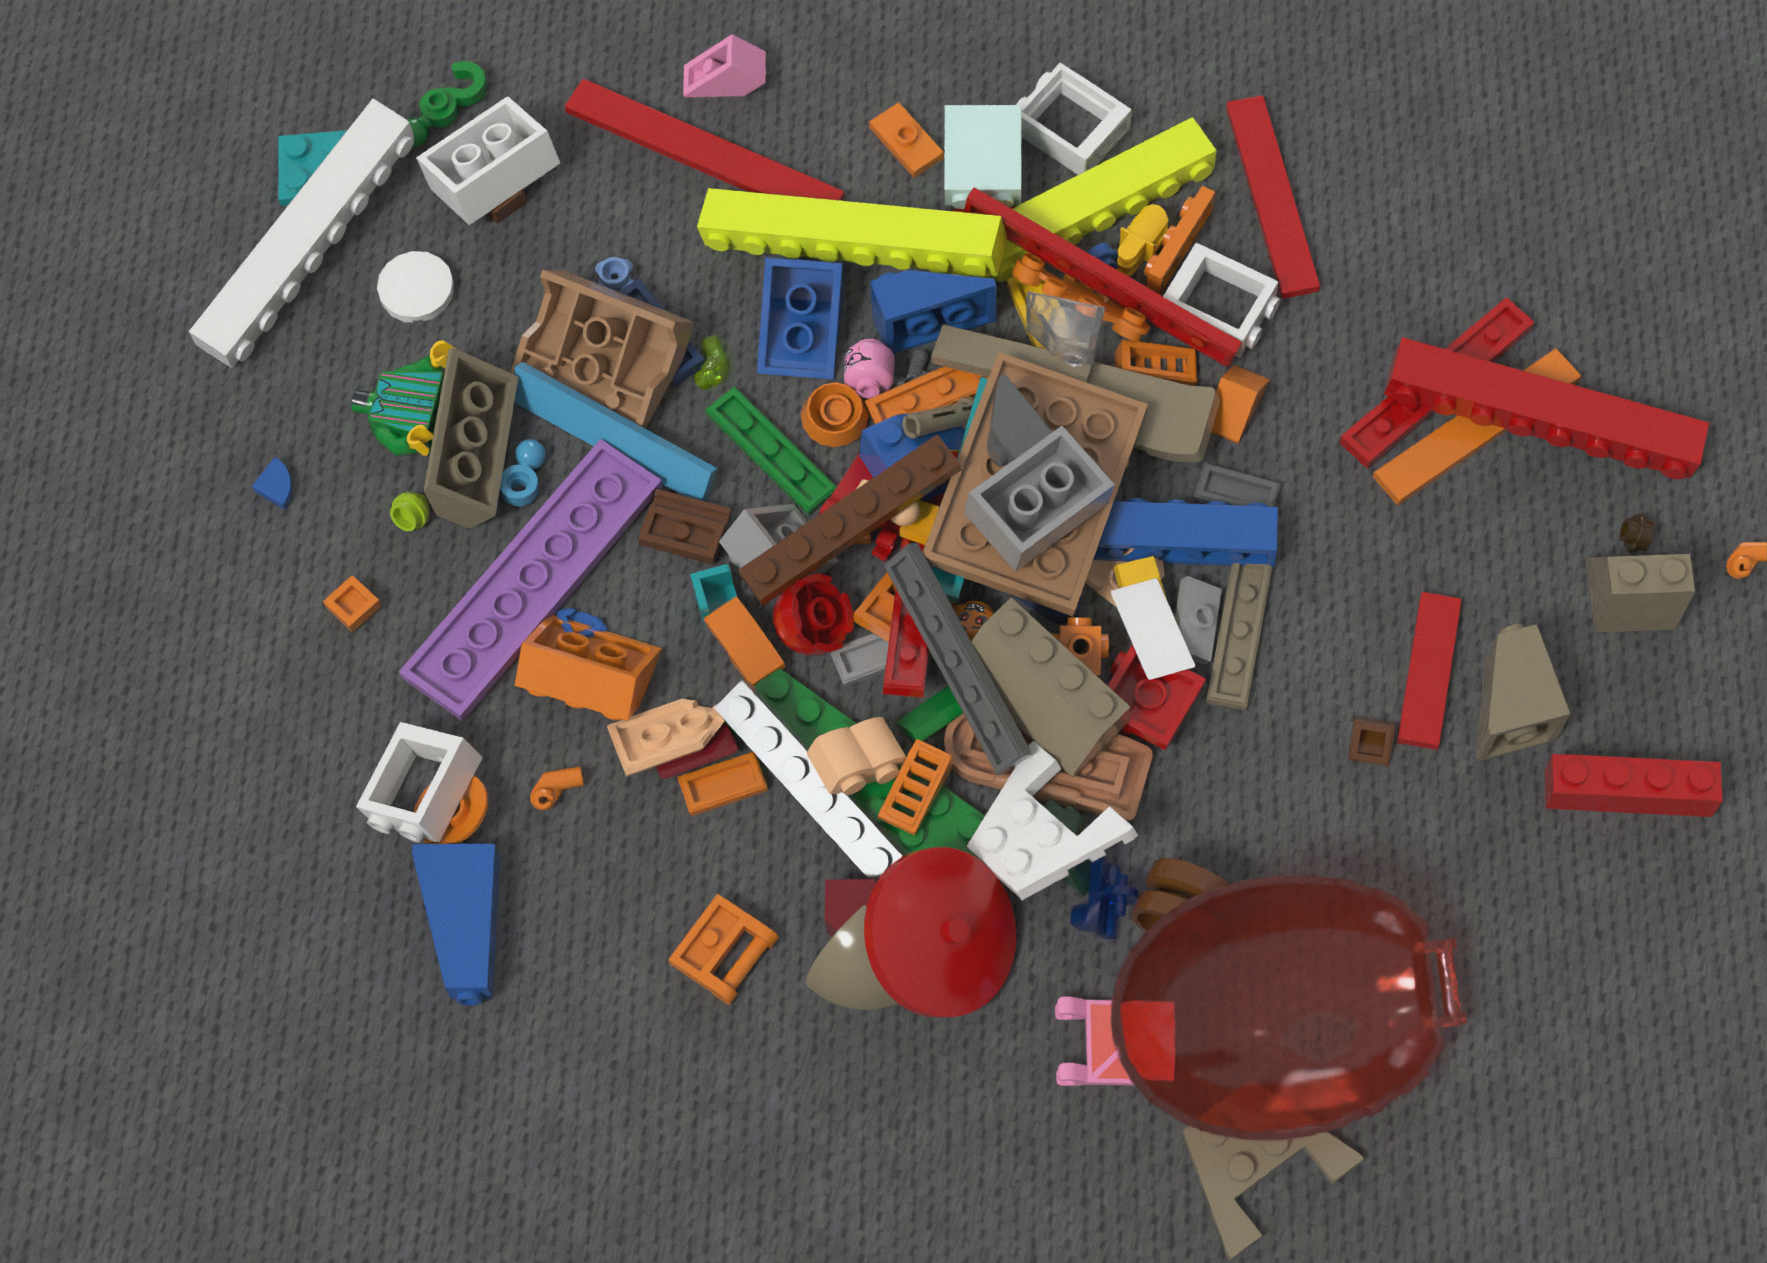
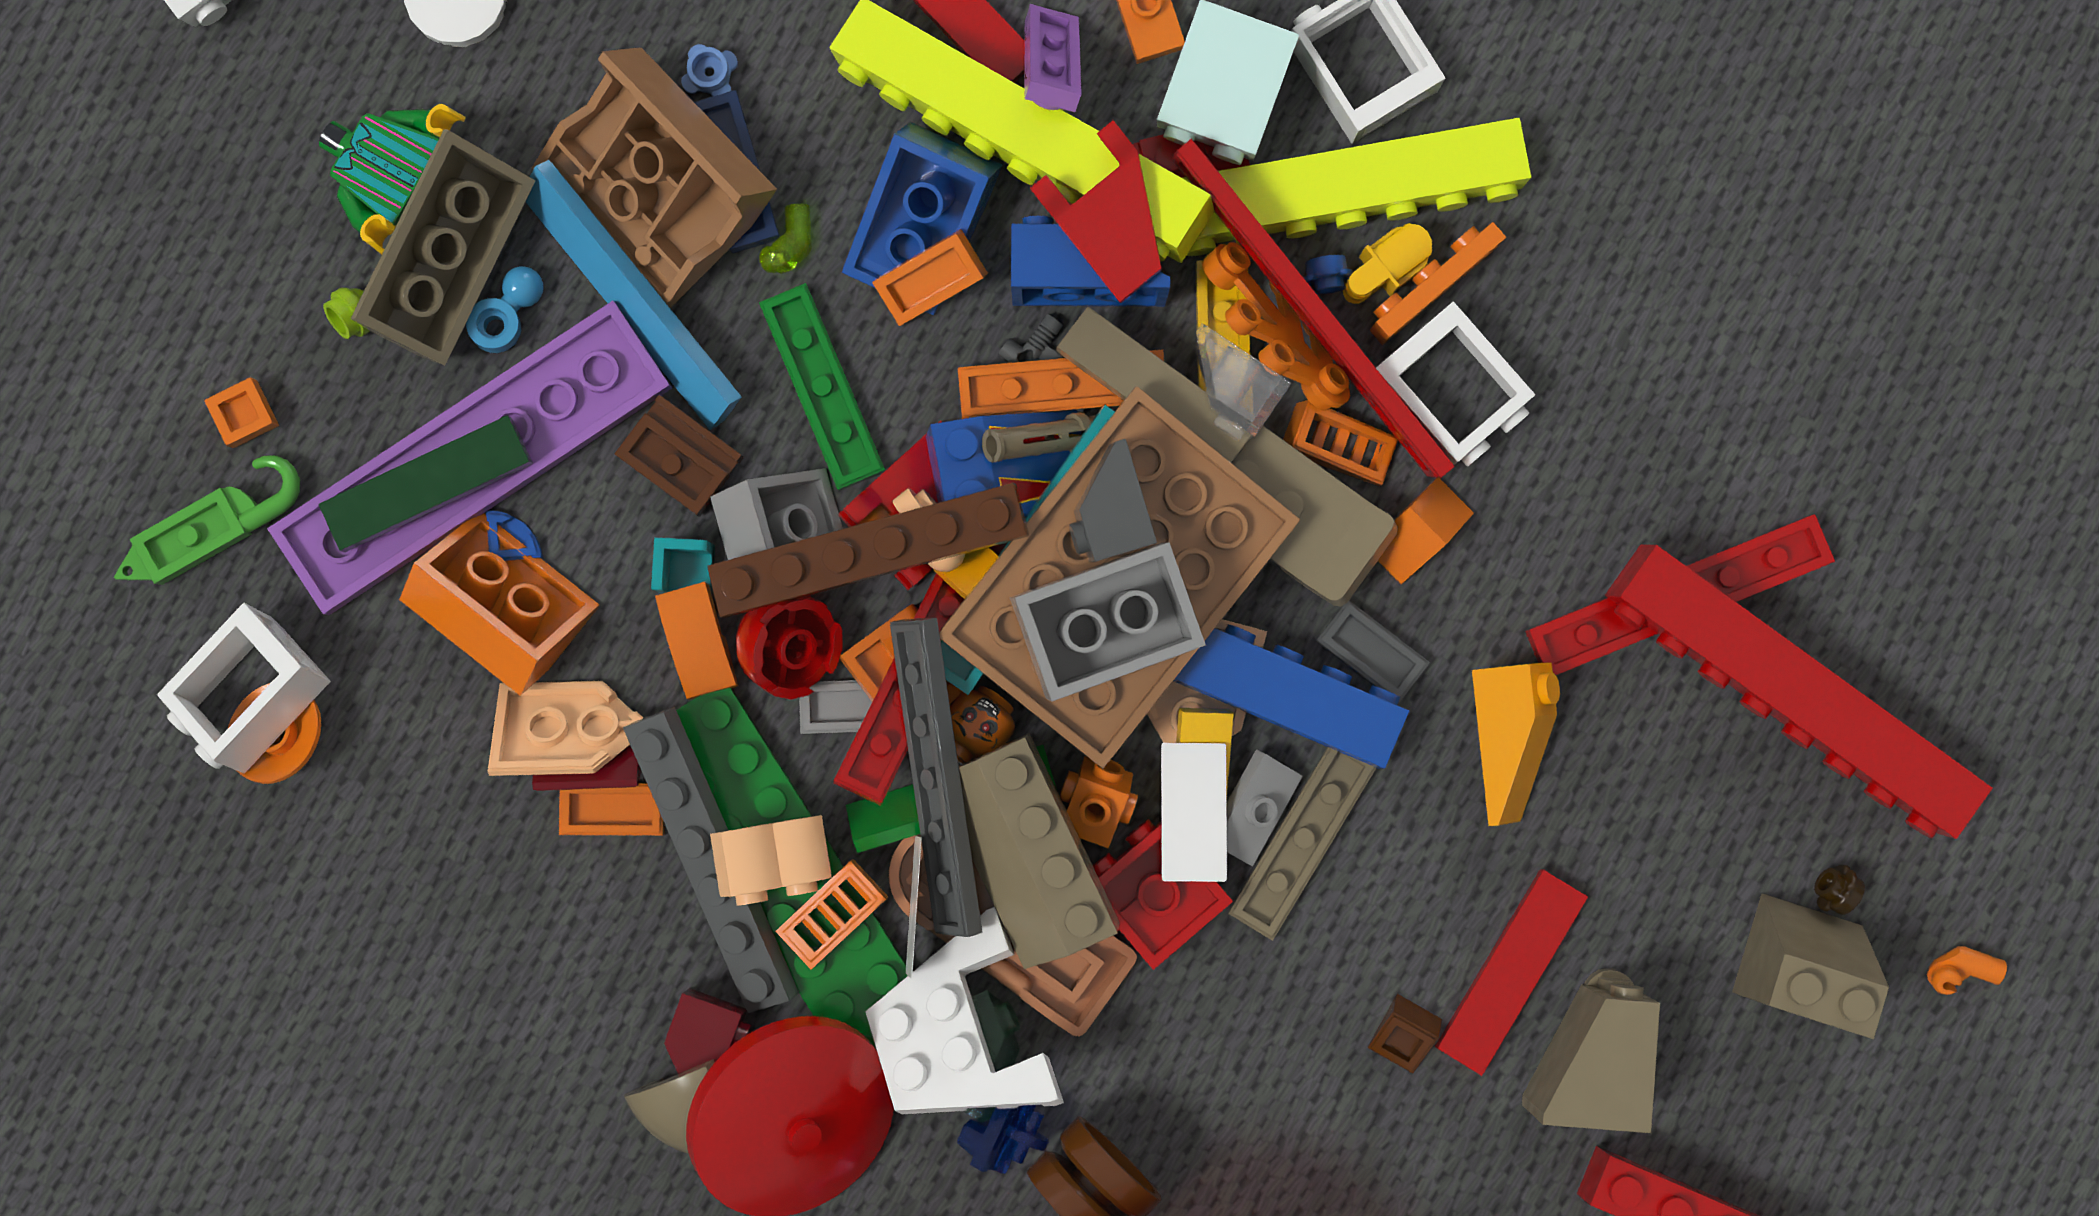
camera: 15 degrees right, 20 degrees up
blue tile [252,457,292,510] -> none
blue slope [412,844,500,1006] -> none
orange arm [530,766,584,810] -> none
orange plate [668,894,779,1005] -> none
orange hat [801,382,869,447] -> none
bright pink head [844,339,895,399] -> none
red tile [1226,95,1320,299] -> none
orange tile [1373,349,1581,506] -> none
none -> bright green plate [114,455,300,585]
none -> dark green tile [318,415,533,552]
none -> orange tile [872,229,988,326]
none -> white sticker [906,836,922,979]
none -> medium lavender plate [1024,4,1081,112]
none -> red flag [1030,120,1162,303]
none -> light orange slope [1472,662,1560,826]

